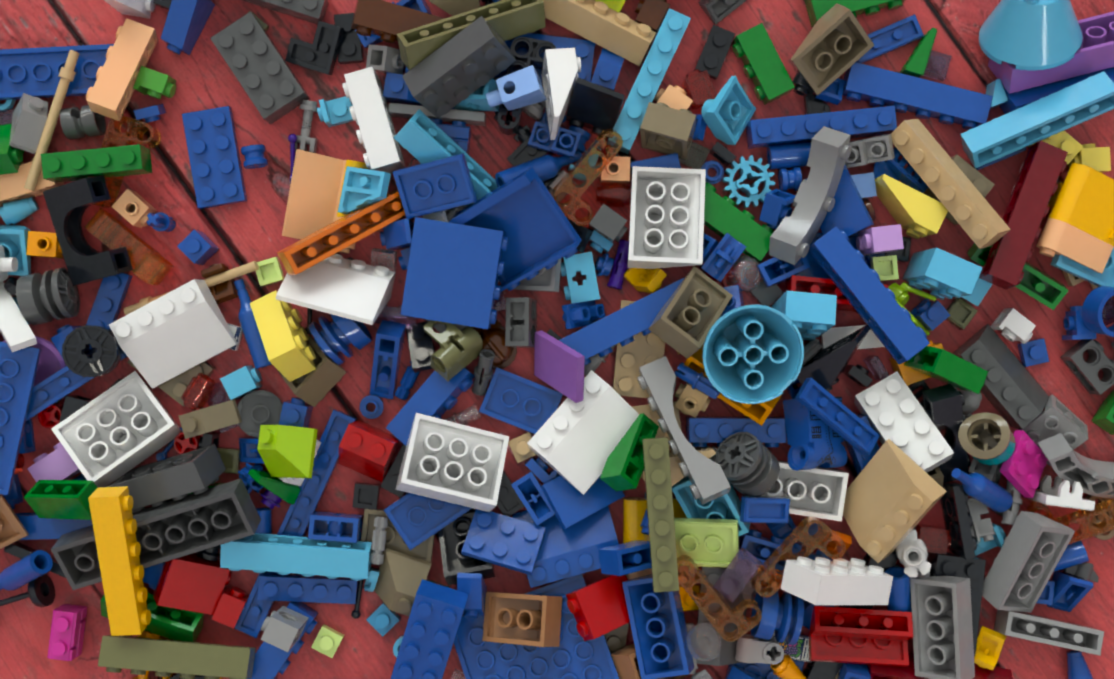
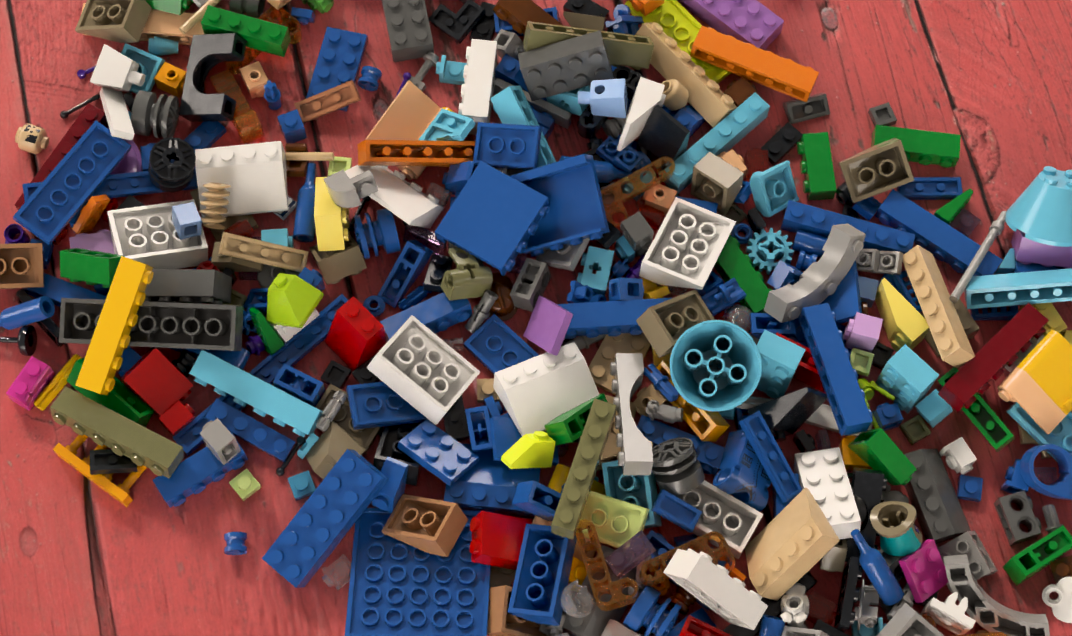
camera: 20 degrees right, 20 degrees down
none -> yellow axle [34,354,82,411]
none -> orange plate [72,194,110,234]
none -> medium blue brick [172,202,202,240]
none -> tan piece [199,182,231,229]
none -> tan tile [218,232,309,273]
none -> nougat tile [294,80,361,124]
none -> light grey brick [324,170,378,208]
none -> neon yellow slope [501,431,555,469]
none -> blue brick [609,277,644,301]
none -> light grey arm [646,400,683,423]
none -> tan head [661,79,689,111]
none -> light grey bar [949,211,1006,303]

